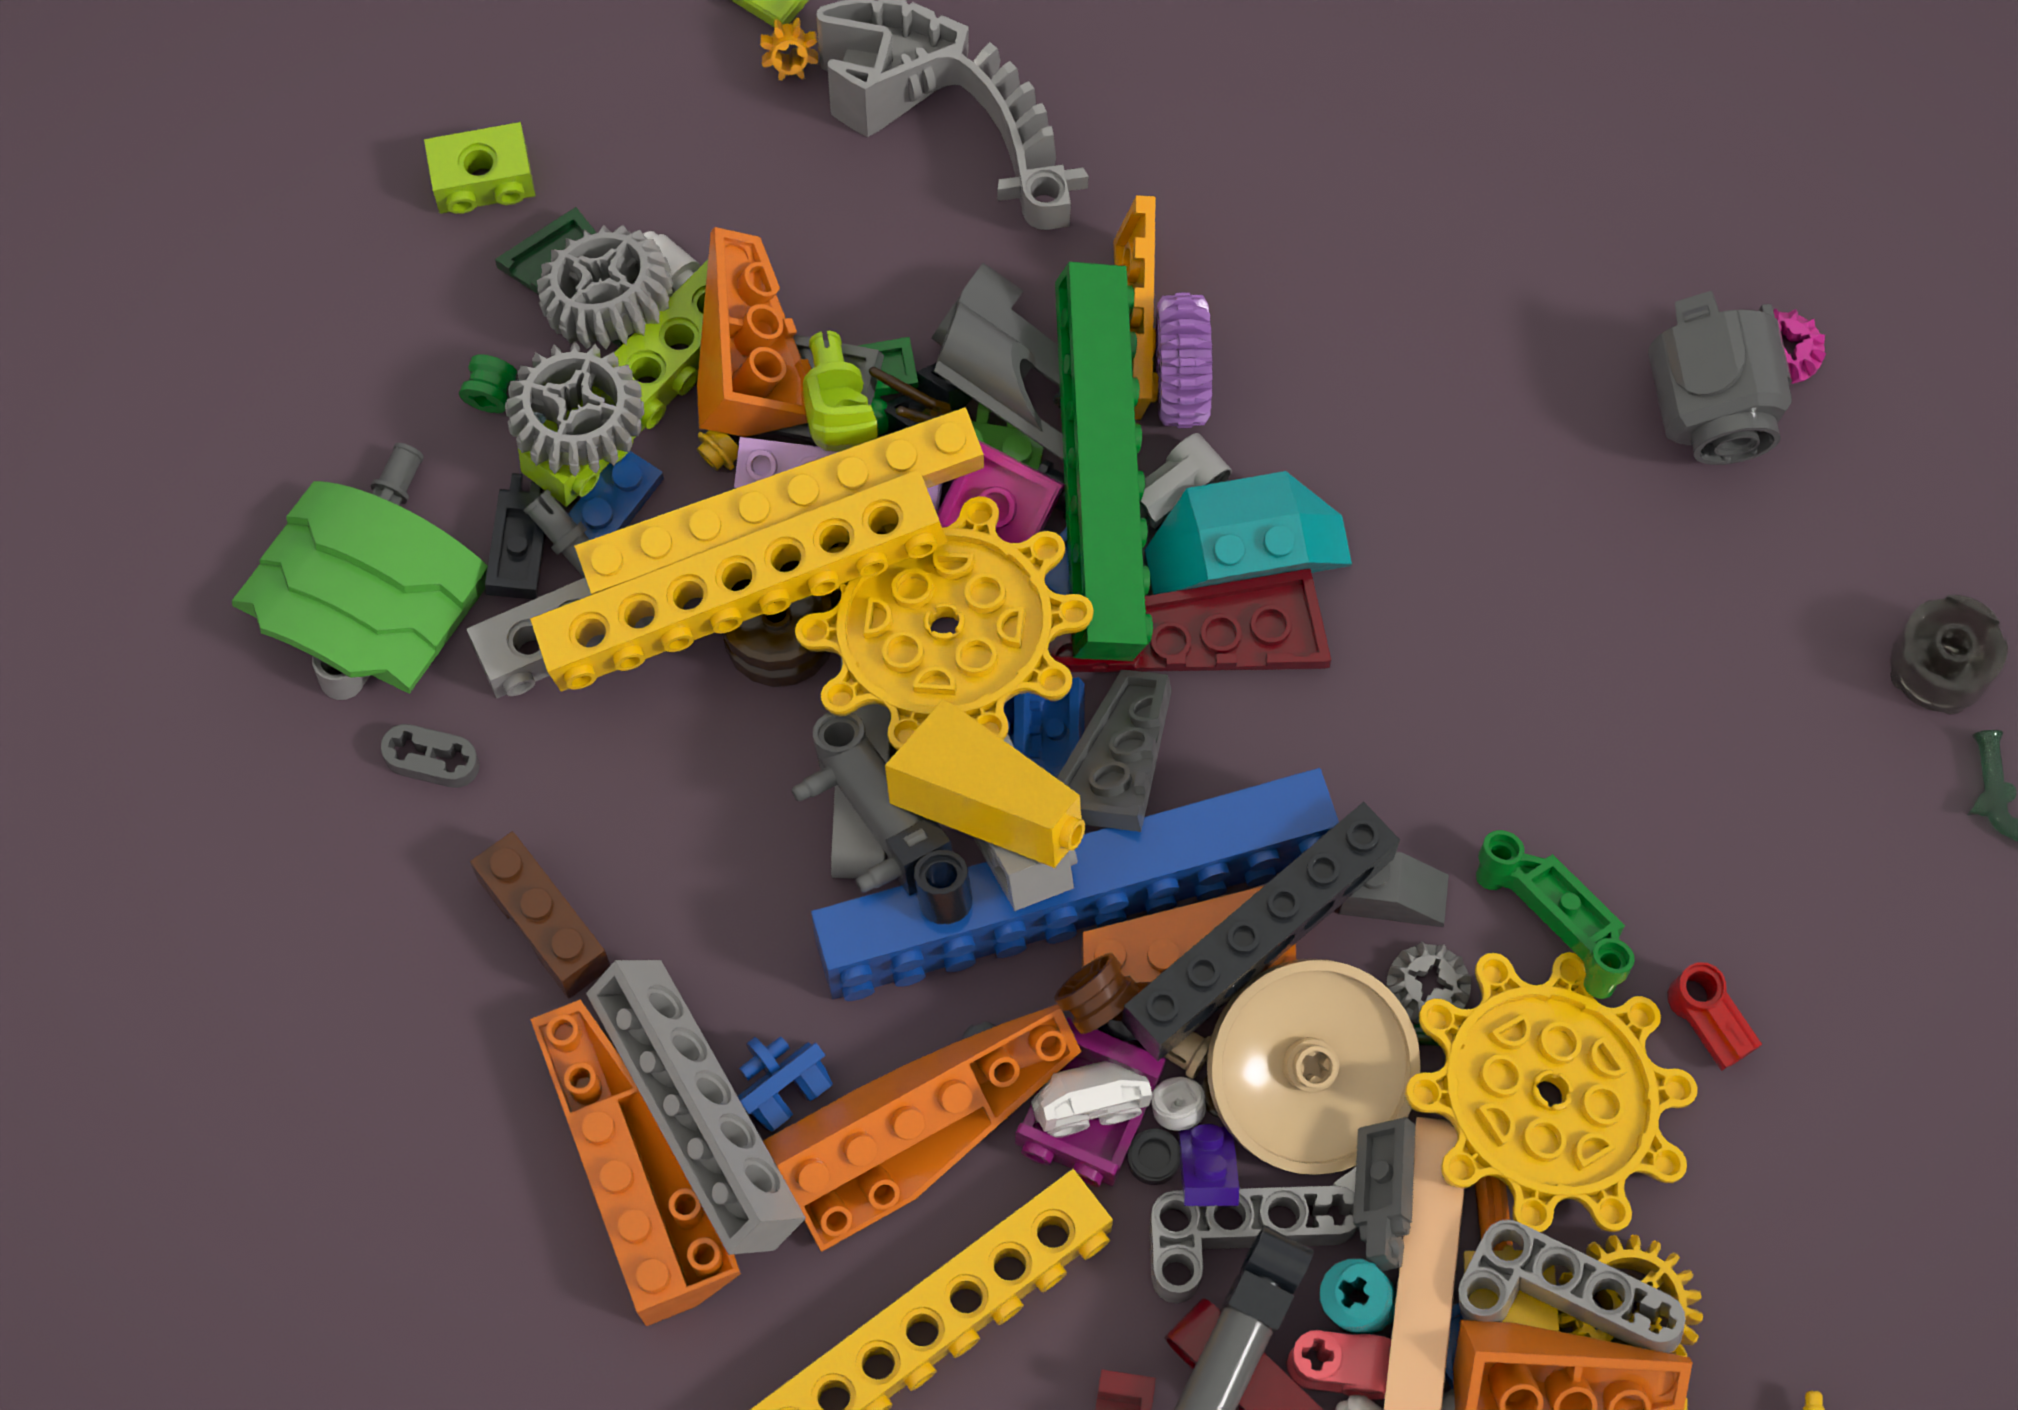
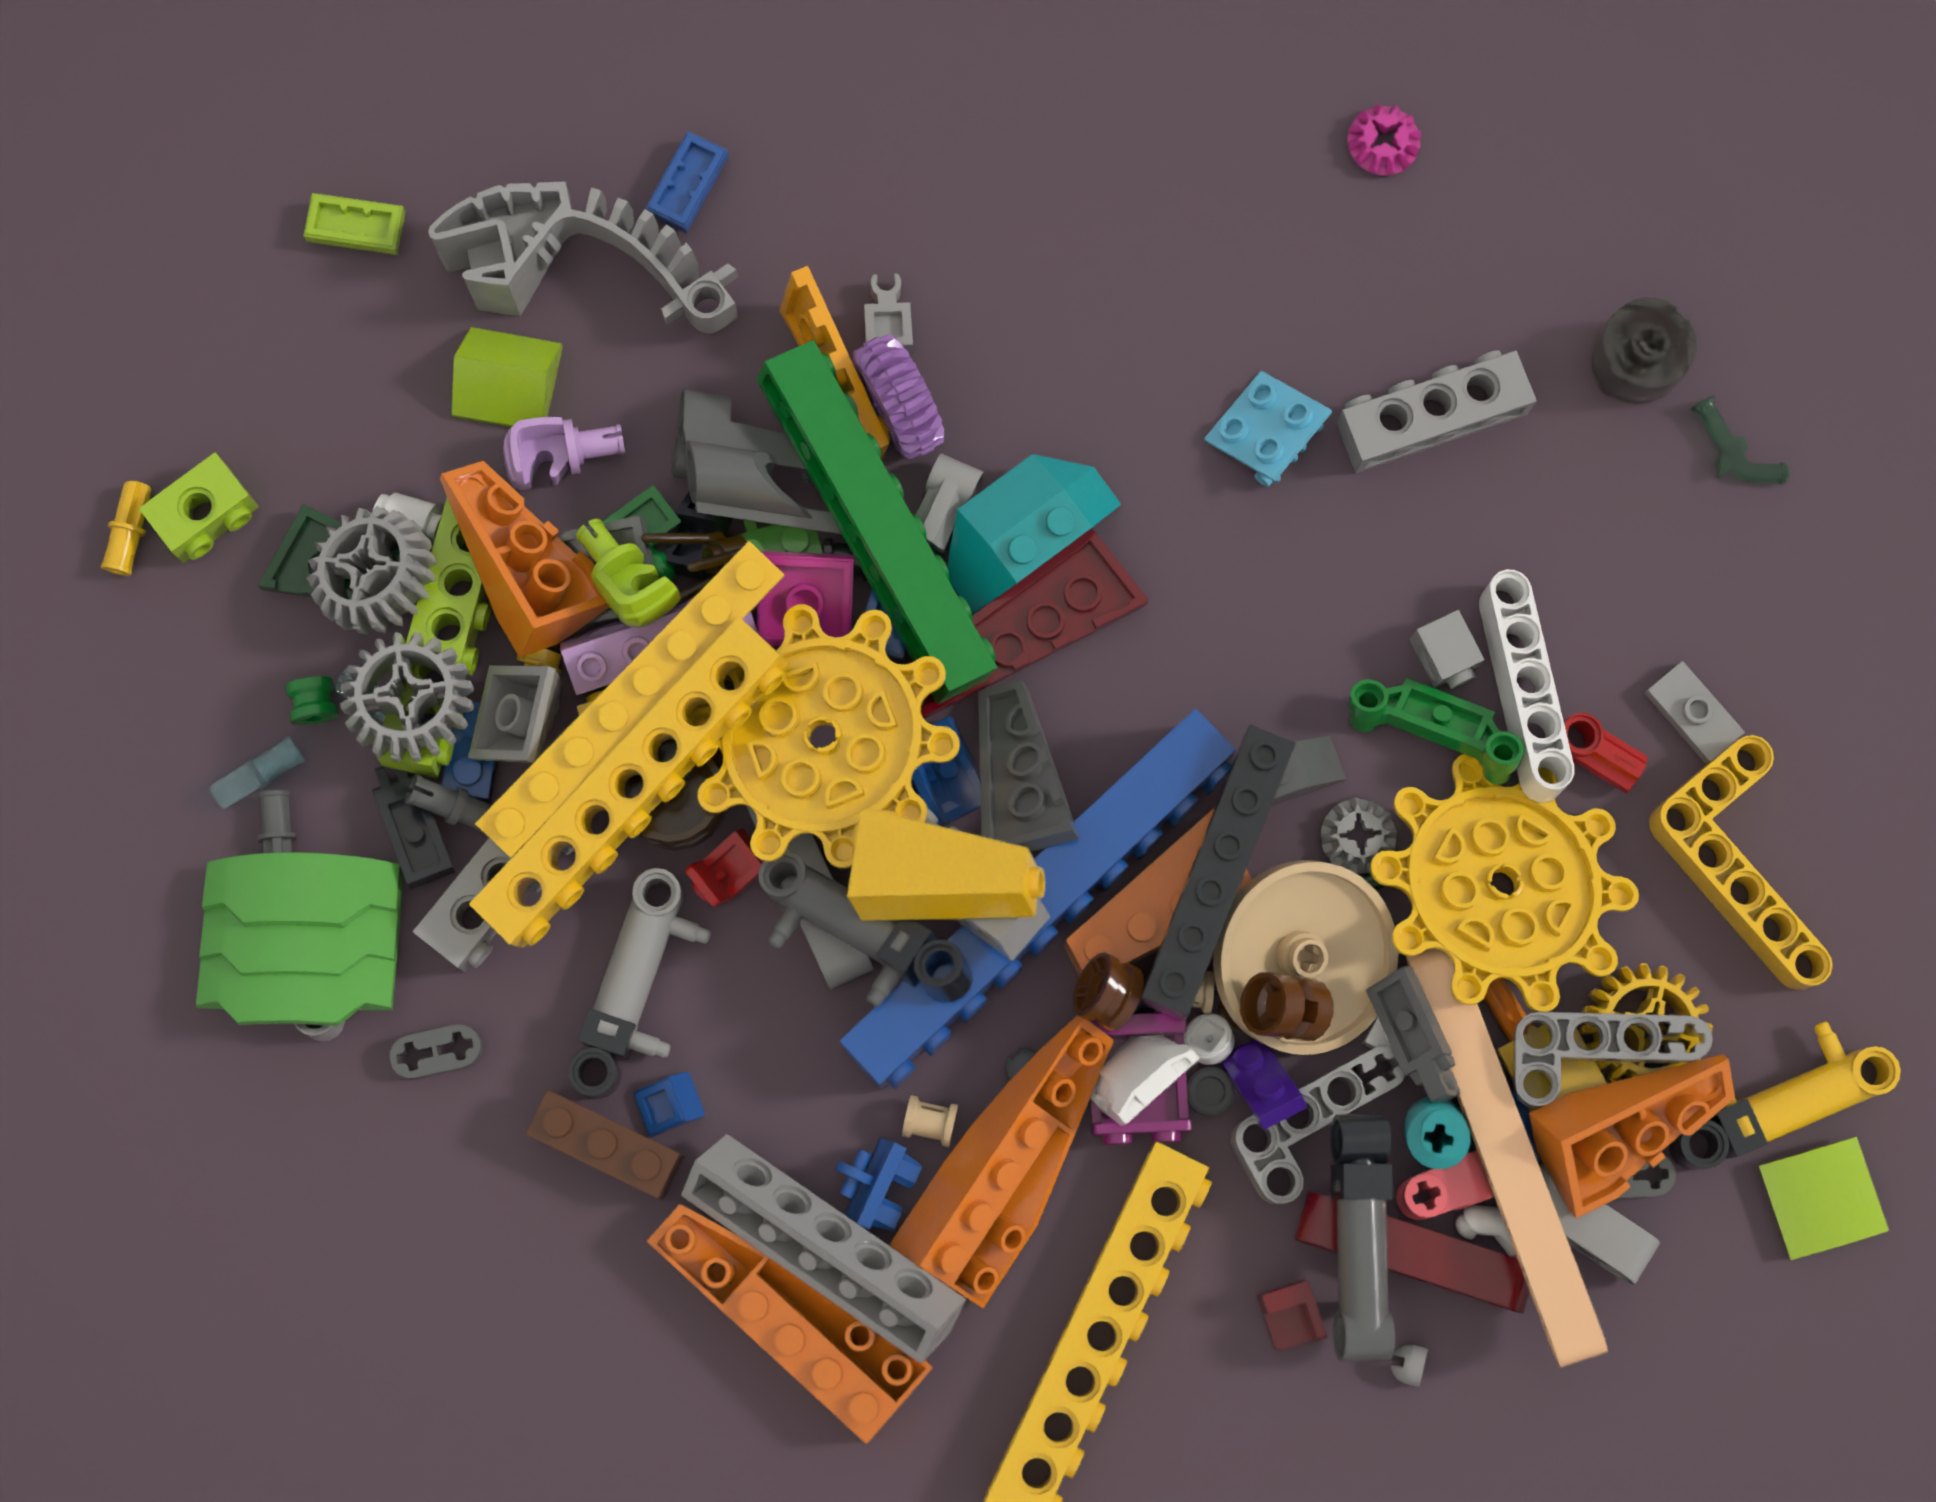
camera: 30 degrees left, 10 degrees up
light orange gear [760,18,819,81] -> none
dark grey piece [1648,291,1792,465] -> none
none -> yellow axle [100,480,152,576]
none -> clear light blue axle [210,736,305,809]
none -> lime slope [452,327,563,428]
none -> light grey slope [468,665,563,763]
none -> lavender piece [503,417,625,491]
none -> light grey piece [568,868,711,1099]
none -> blue slope [633,1072,705,1138]
none -> blue plate [645,131,729,234]
none -> red bracket [685,828,763,907]
none -> light grey plate [864,274,913,353]
none -> tan bush [902,1095,958,1148]
none -> medium azure hinge [1204,371,1332,487]
none -> reddish brown wheel [1240,972,1334,1041]
none -> light grey brick [1336,350,1537,473]
none -> light grey brick [1409,610,1485,690]
none -> white beam [1479,569,1574,803]
none -> light grey plate [1644,661,1745,764]
none -> yellow beam [1649,735,1833,990]

